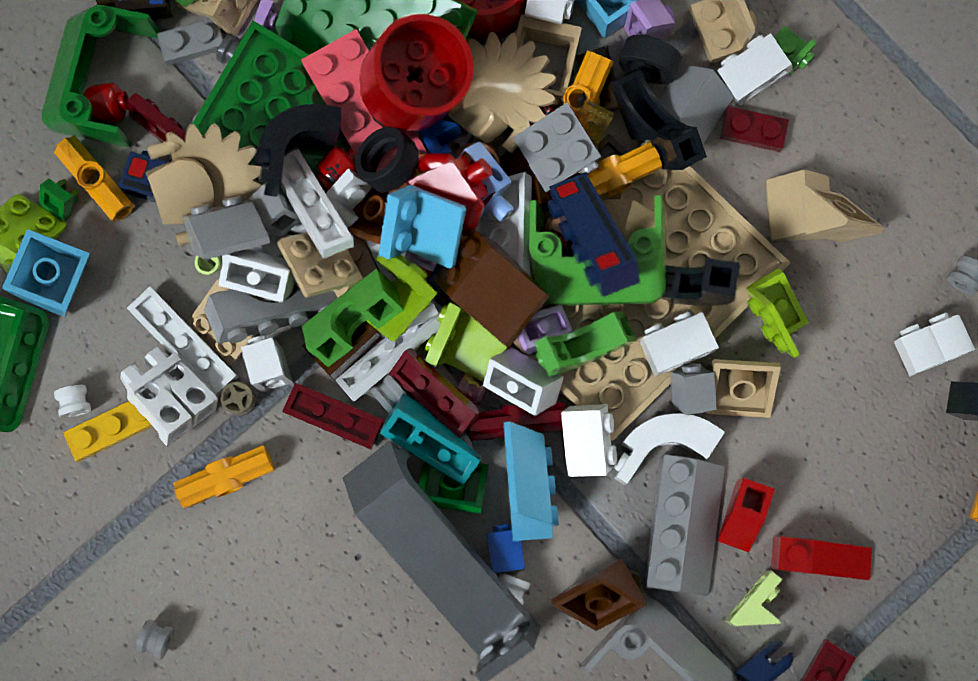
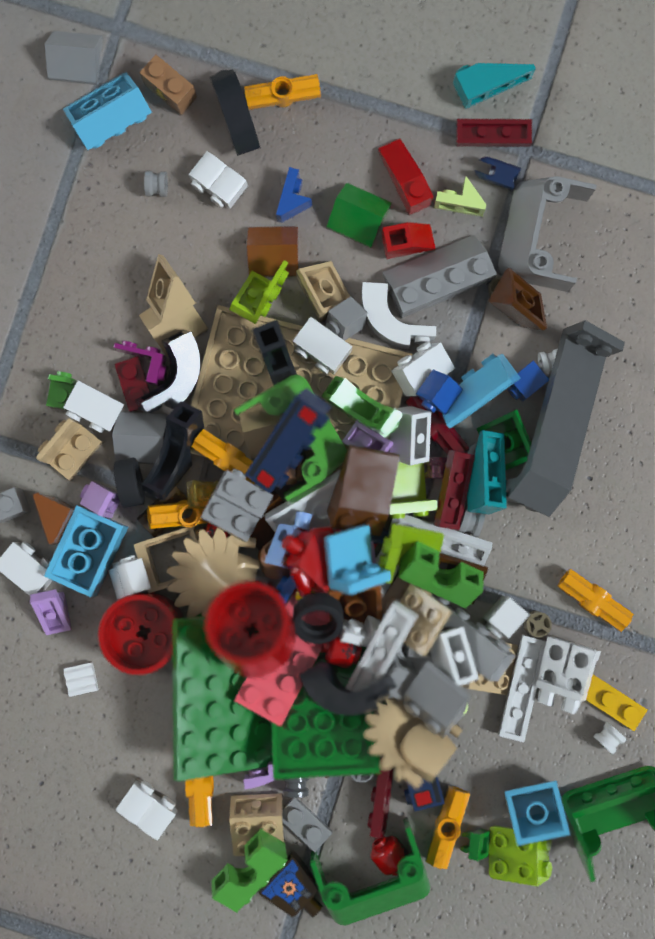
camera: 120 degrees left, 5 degrees up
dark red plate [282,383,384,450] -> none
none -> magenta bracket [113,341,168,387]
none -> arch [135,330,200,413]
none -> dark orange slope [247,226,299,277]
none -> blue slope [276,167,312,223]
none -> green slope [326,183,392,248]
none -> blue brick [416,369,463,415]

